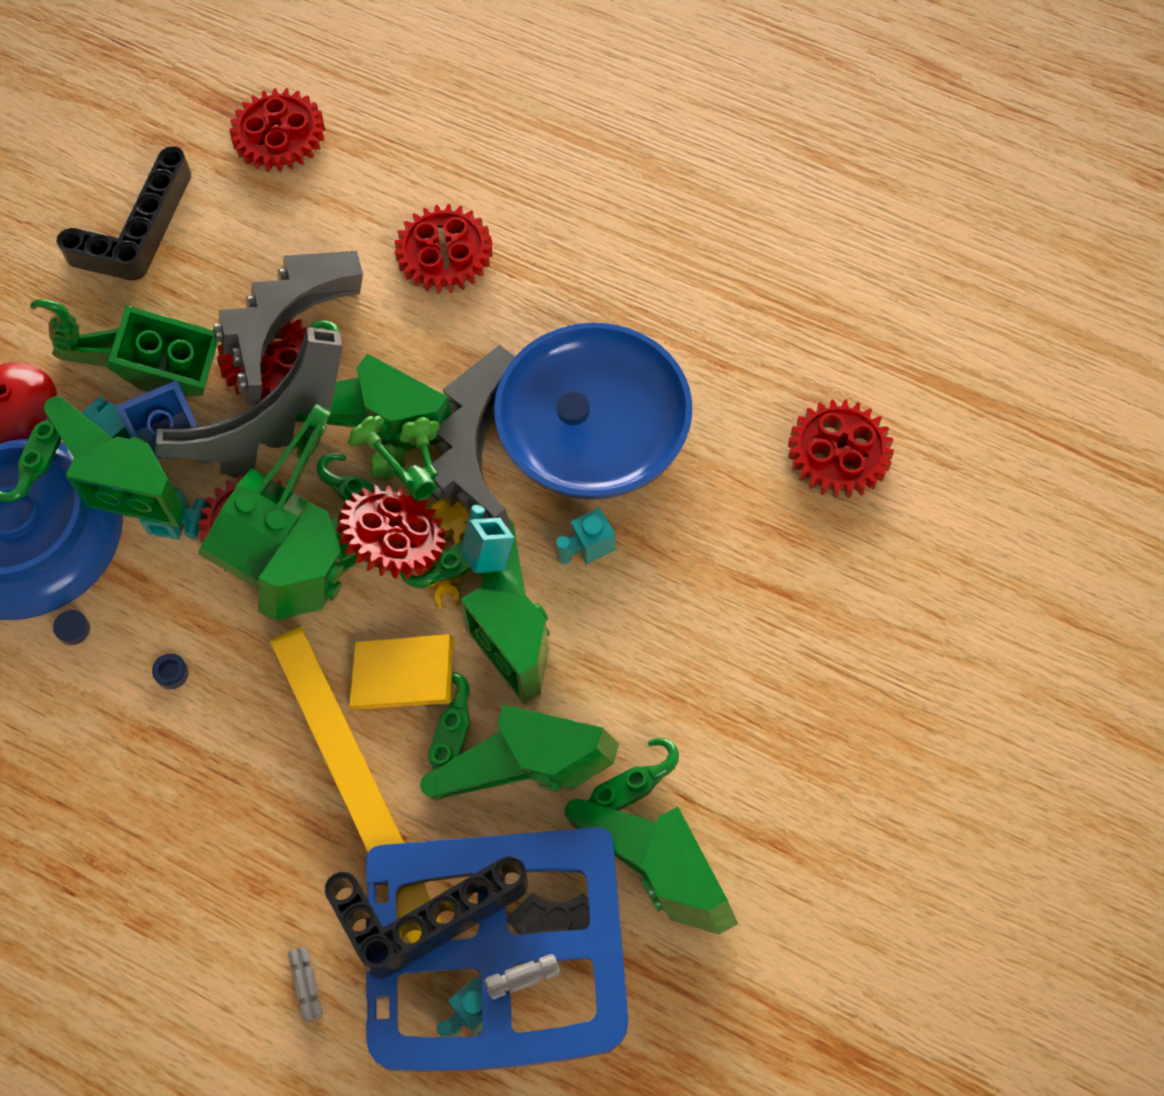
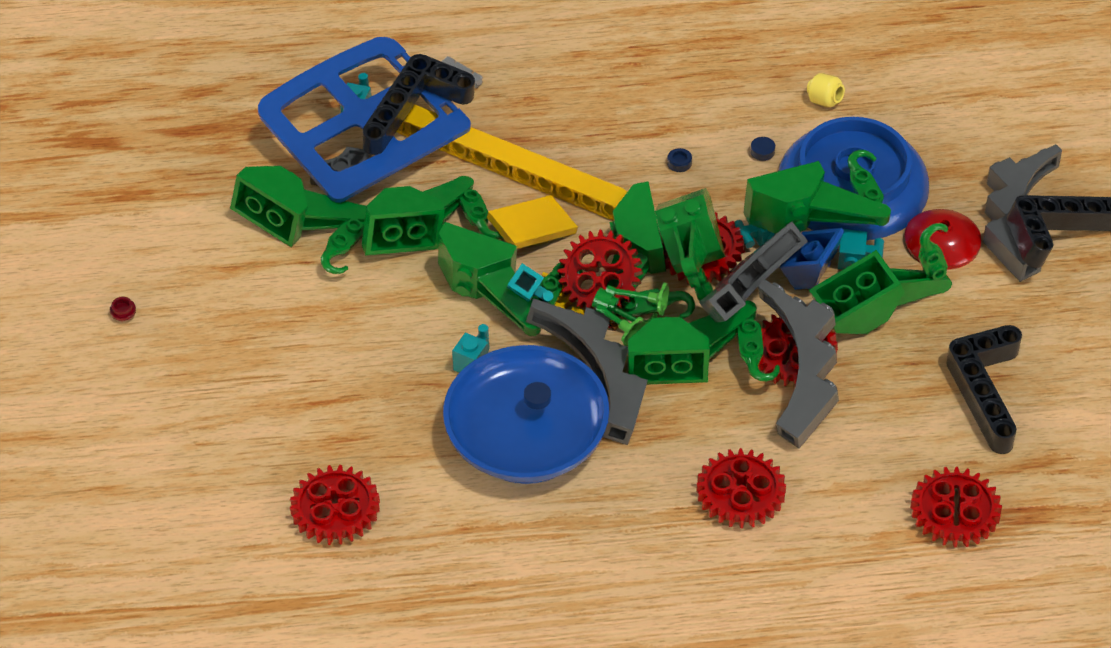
camera: 145 degrees right, 15 degrees down
light grey axle [485,954,560,999] -> none
none -> dark red plate [110,296,136,321]

